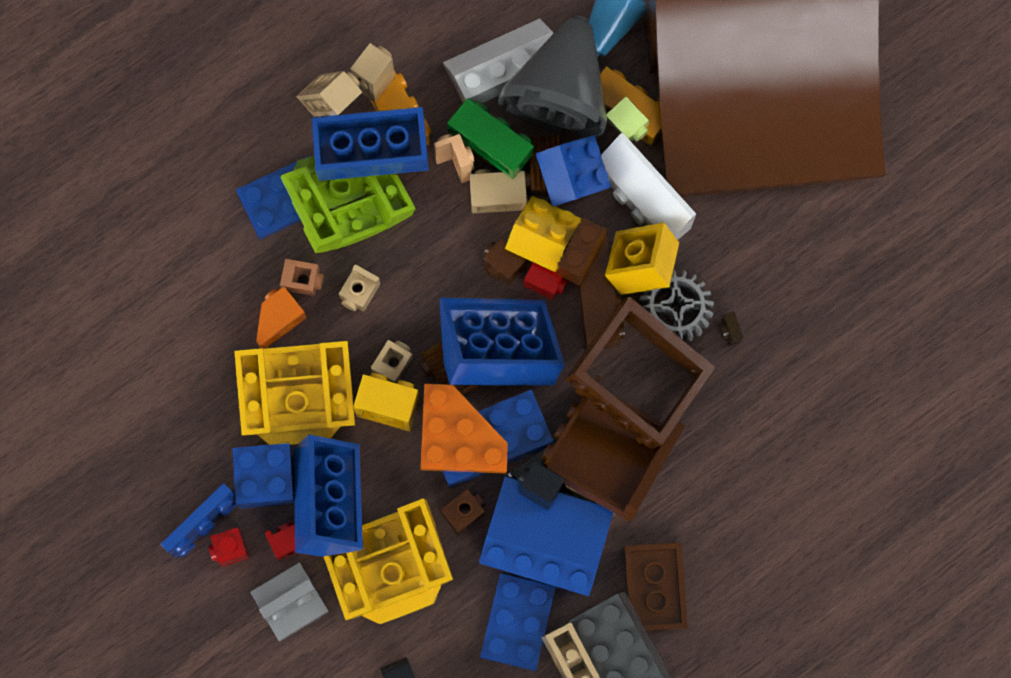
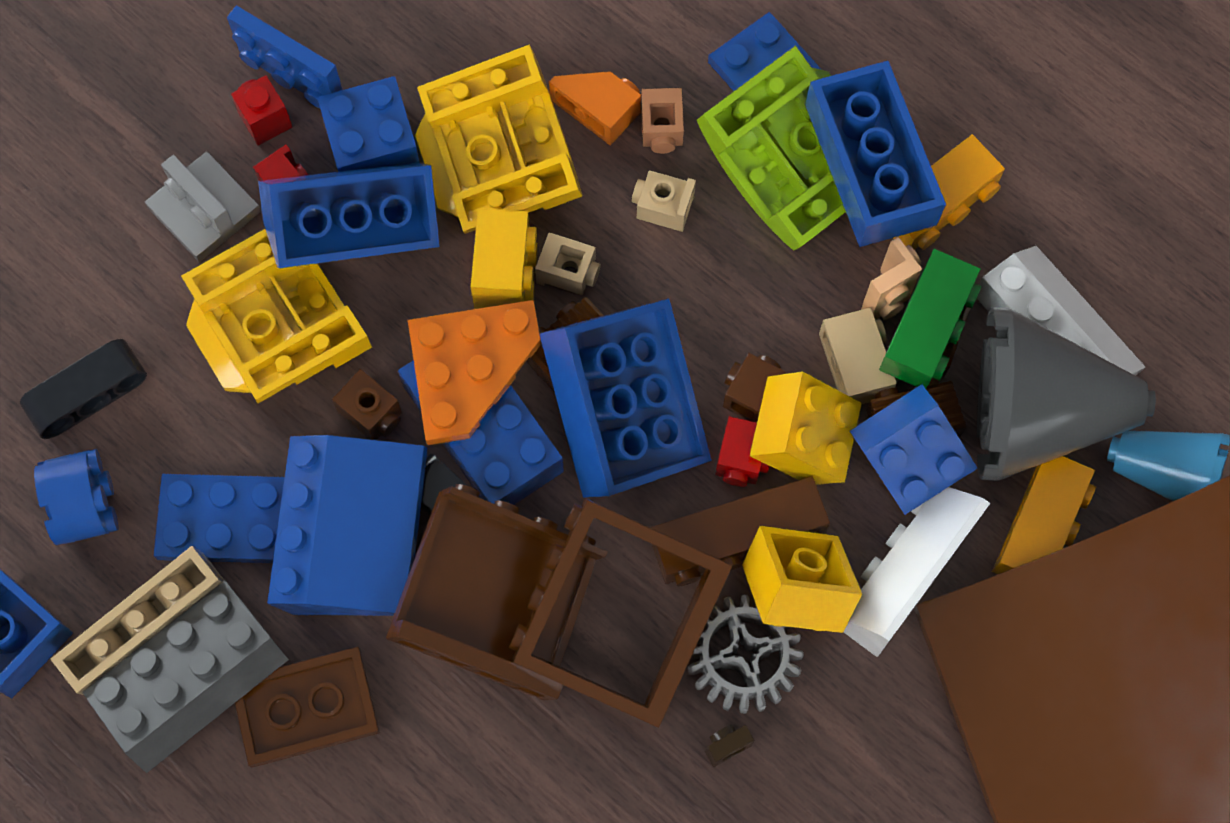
camera: 80 degrees right, 5 degrees down
tan brick [296,71,362,117] -> none
tan brick [350,43,395,103] -> none
black brick [518,462,565,510] -> none
reddish brown brick [557,218,606,285] -> none
yellowish green brick [606,97,649,142] -> none

